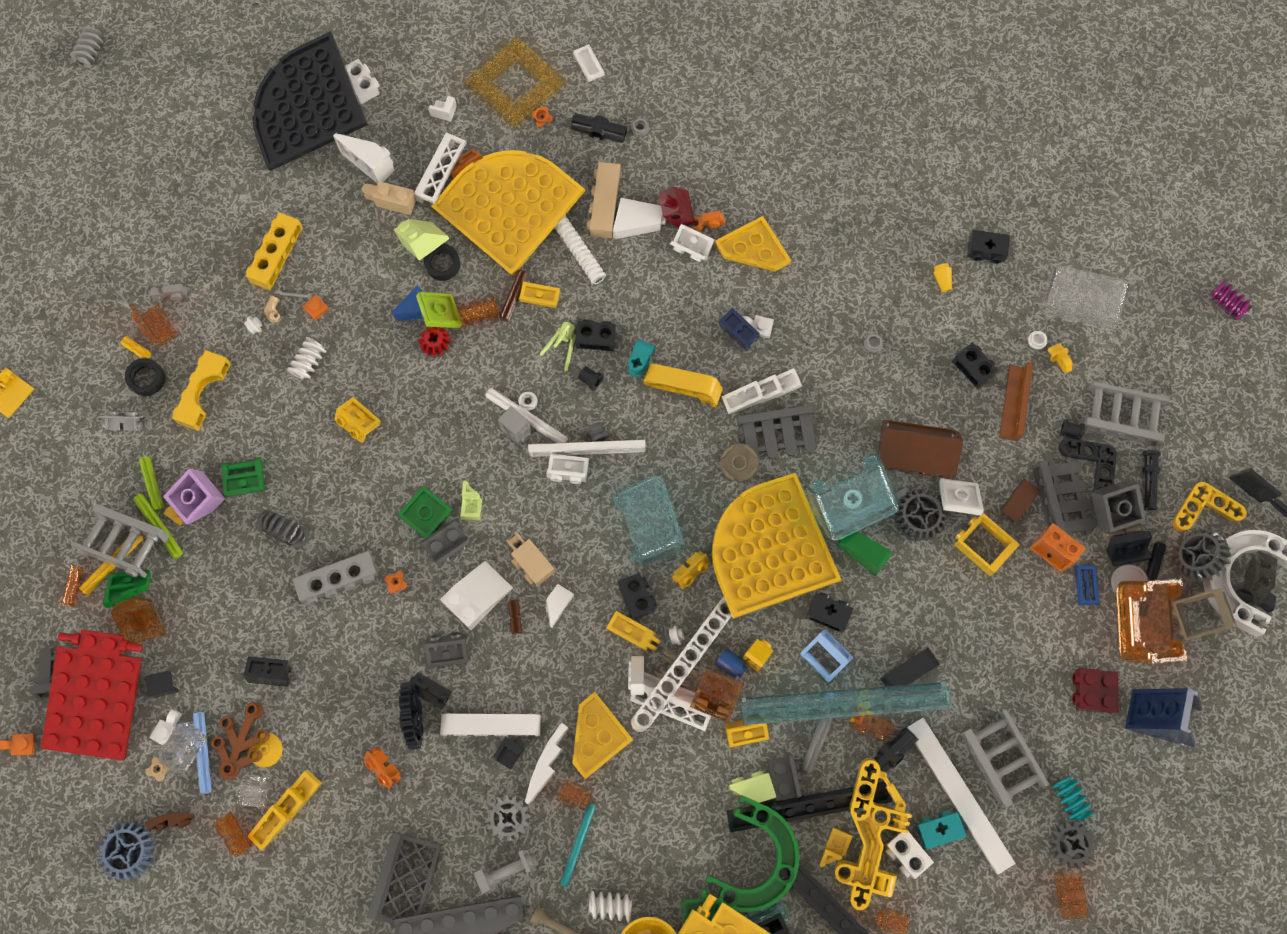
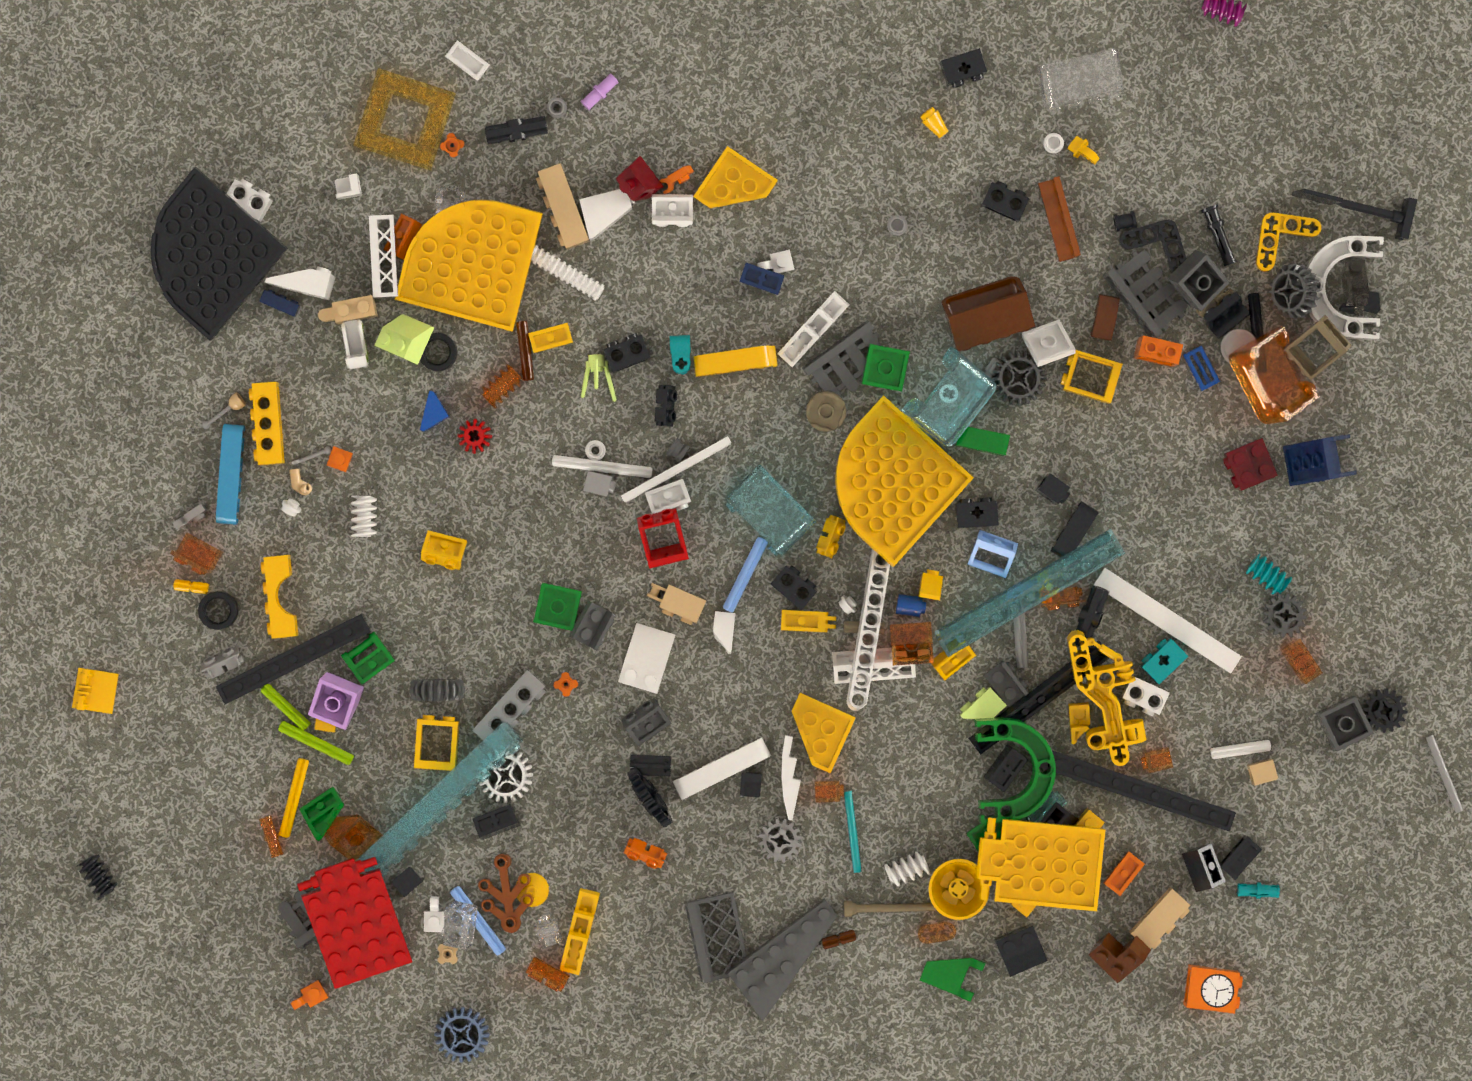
camera: 25 degrees left, 15 degrees up
light grey fence [71,504,169,578] -> none
reddish brown slope [144,812,195,832] -> none
lime plate [416,292,462,328] -> none
yellowish green slope [460,481,482,521] -> none
light grey fence [473,850,539,894] -> none
reddish brown piece [508,600,522,634] -> none
black bush [578,366,604,391] -> none
white piece [628,656,644,695] -> none
light grey fence [960,710,1049,808] -> none
light grey fence [1082,381,1170,446] -> none
none -> hinge [202,392,246,429]
none -> dark azure beam [216,424,245,525]
none -> black plate [216,614,371,705]
none -> dark blue piece [259,289,300,317]
none -> white animal [341,319,369,369]
none -> clear light blue brick [356,722,523,877]
none -> yellow window [414,715,460,771]
none -> white gear [478,747,533,803]
none -> lavender pin [580,73,619,110]
none -> red window [636,508,689,569]
none -> black hinge [654,385,677,427]
none -> light blue axle [723,537,768,613]
none -> green plate [861,344,910,392]
none -> black hinge [983,744,1028,792]
none -> black brick [1035,473,1070,505]

